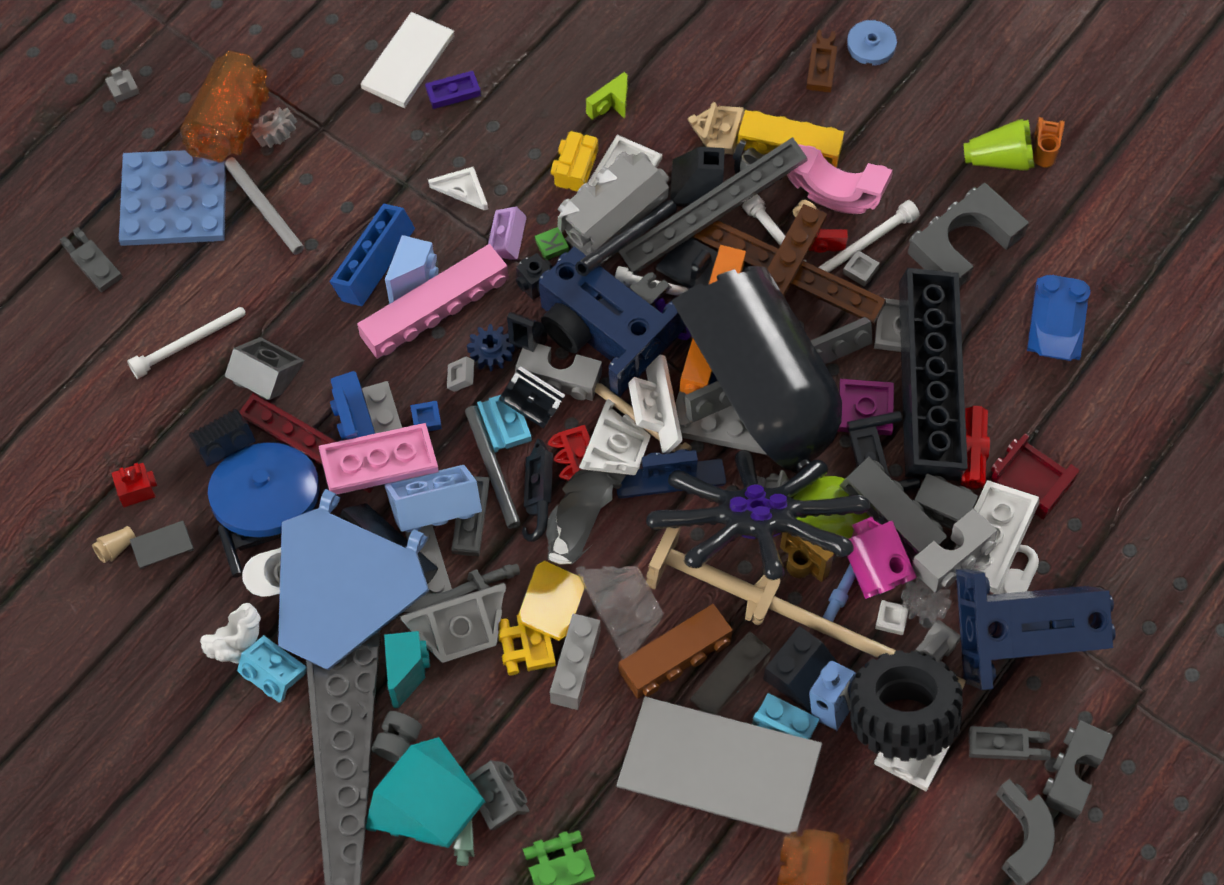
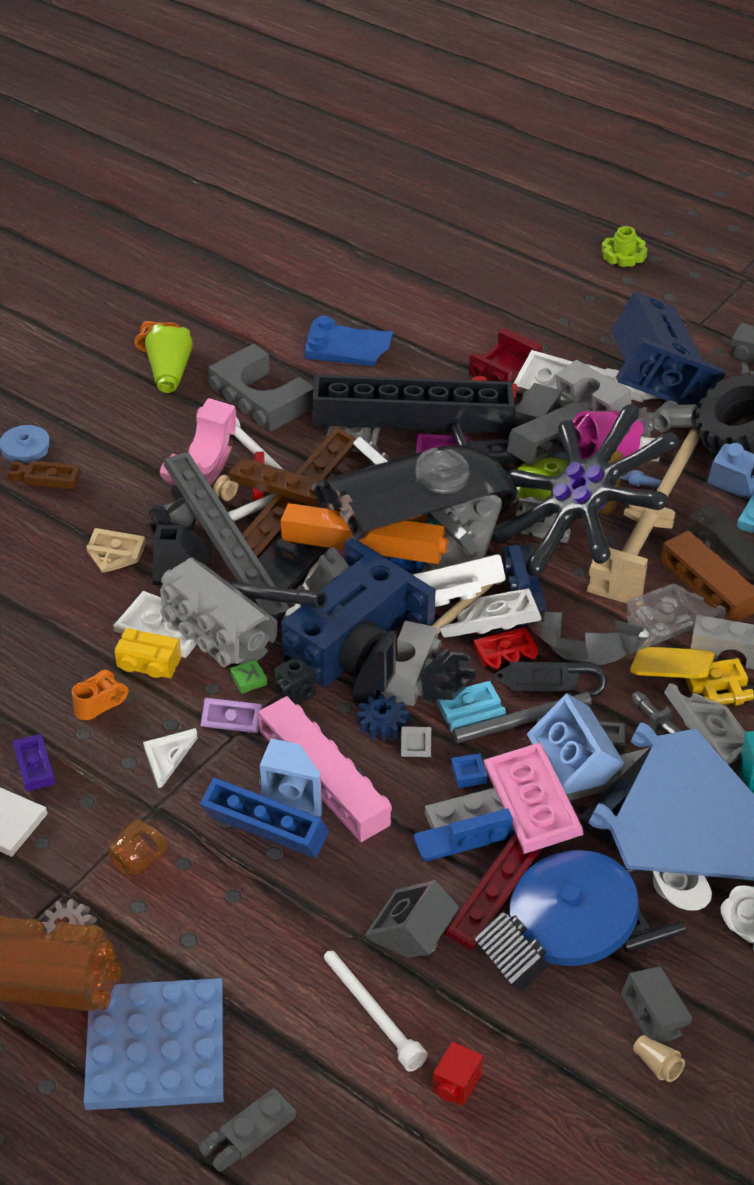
camera: 90 degrees left, 20 degrees down
red brick [111,463,157,507] -> none
light grey piece [225,157,304,255] -> none
lime slope [586,72,628,120] -> none
yellow brick [737,110,844,168] -> none
black slope [763,626,839,713] -> none
light grey plate [842,250,879,287] -> none
none -> orange piece [72,670,129,720]
none -> clear orange helmet [108,819,168,876]
none -> clear tile [415,448,469,494]
none -> red brick [433,1041,483,1106]

